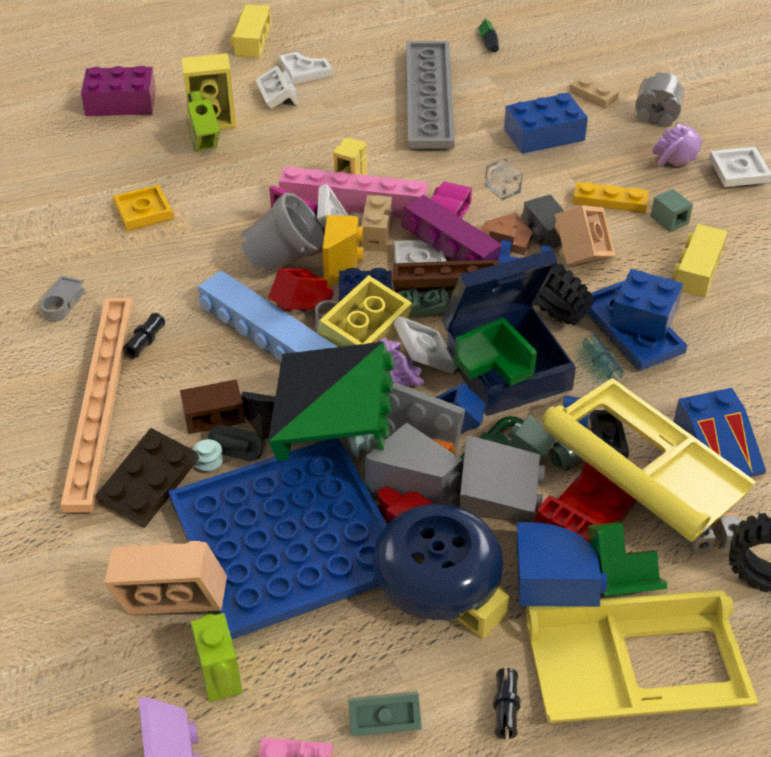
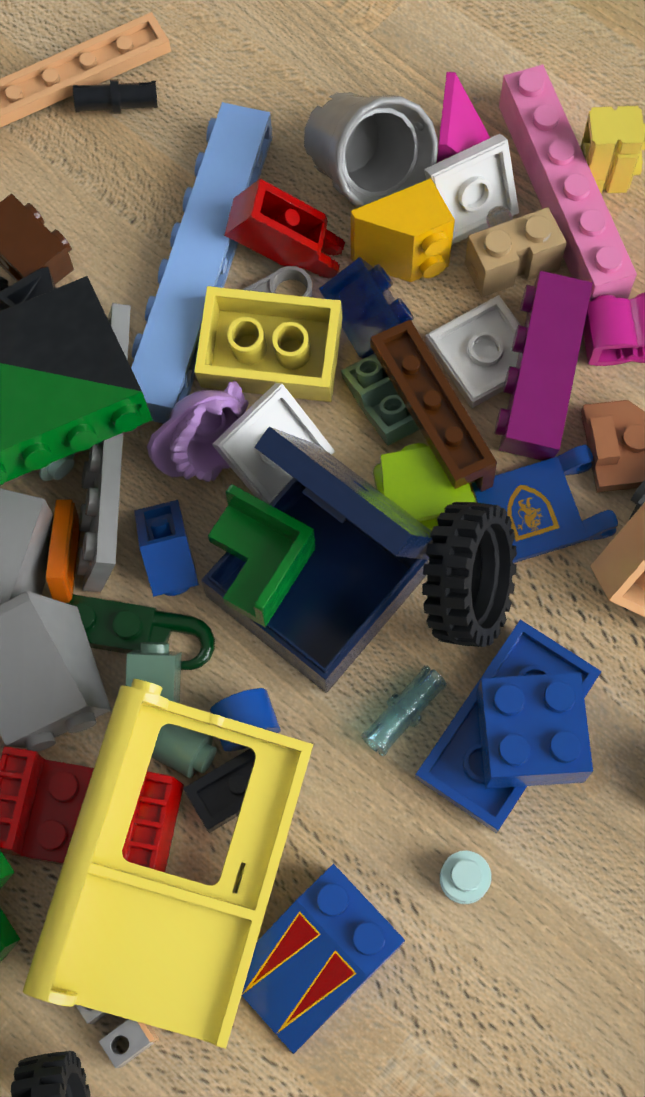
camera: 65 degrees right, 25 degrees up
none -> light aqua wheel [440,851,491,904]

